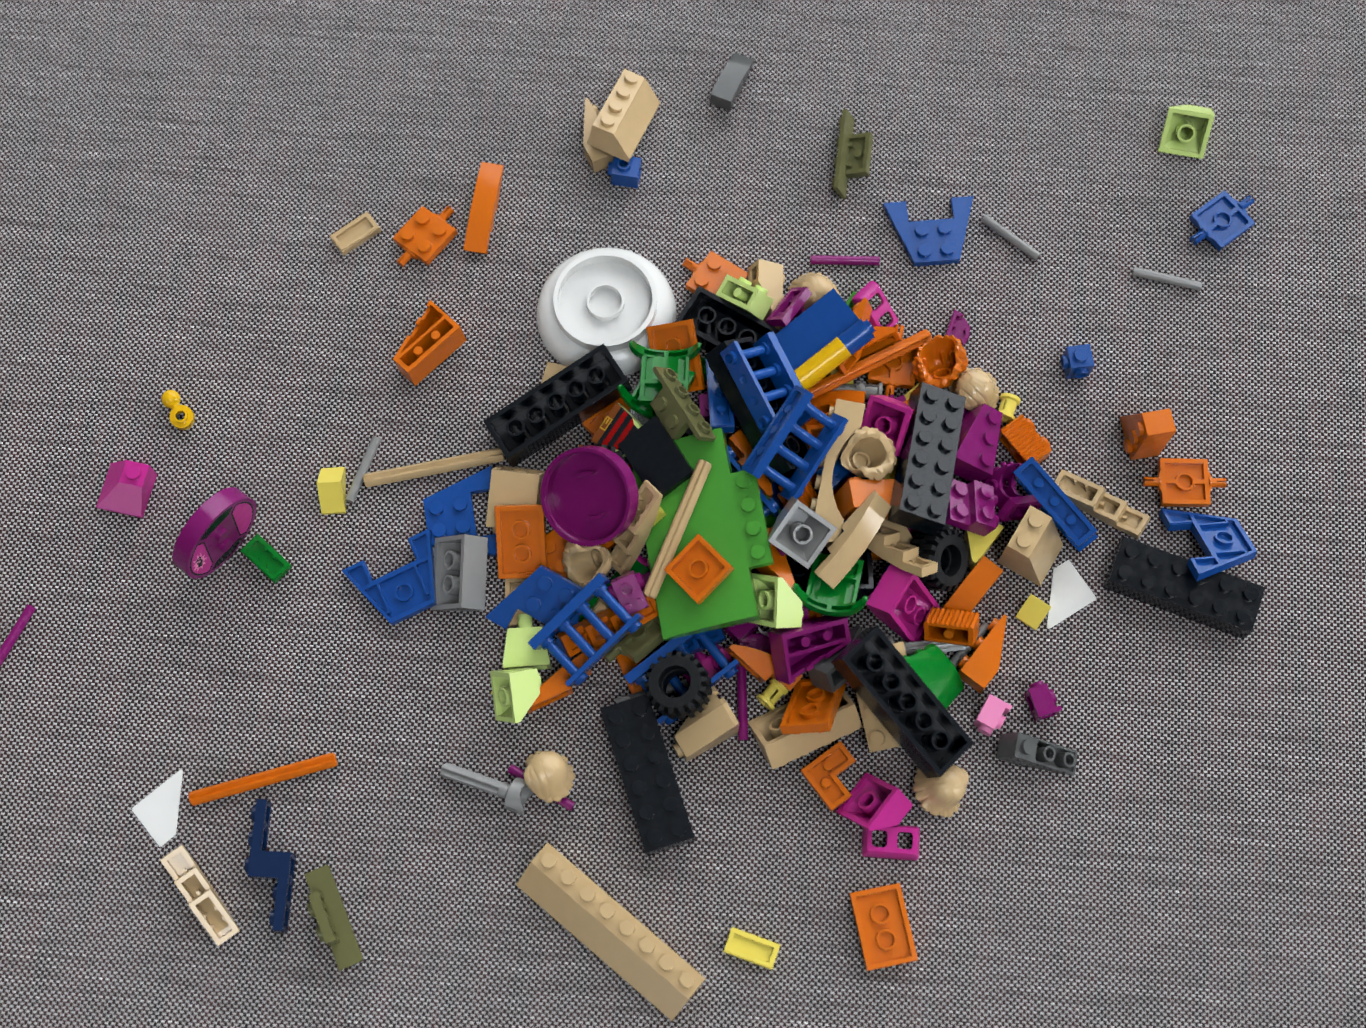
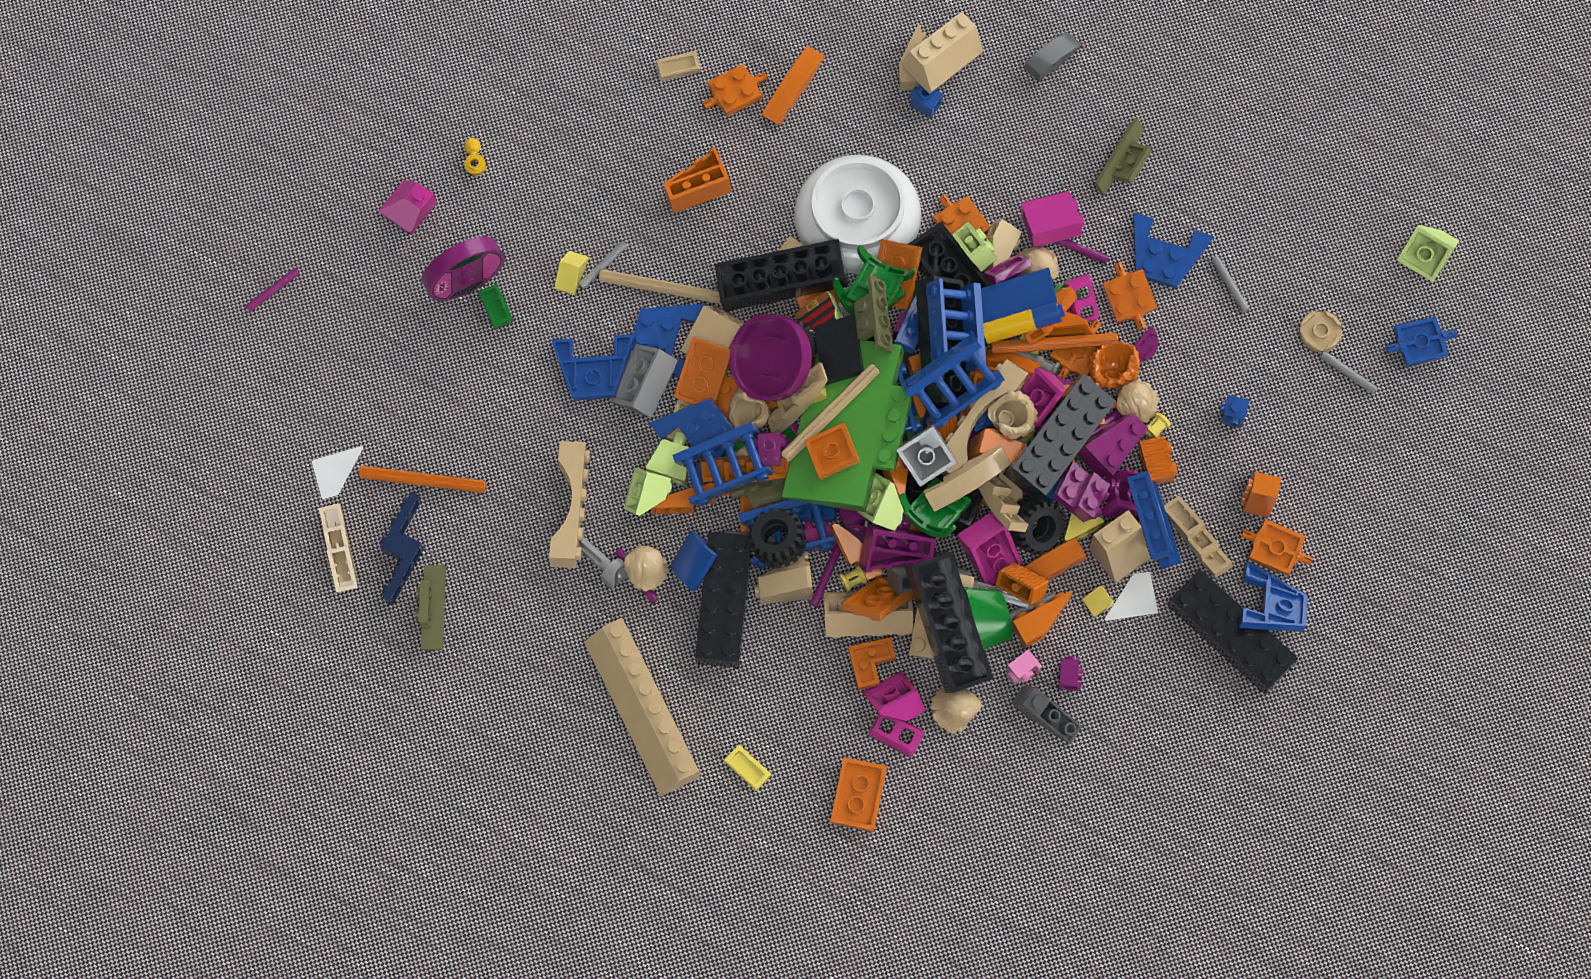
camera: 25 degrees right, 0 degrees up
none -> tan arch [549,441,590,568]
none -> blue slope [670,530,717,591]
none -> dark pink brick [1021,191,1085,247]
none -> orange plate [1103,262,1157,331]
none -> tan tile [1299,311,1342,352]

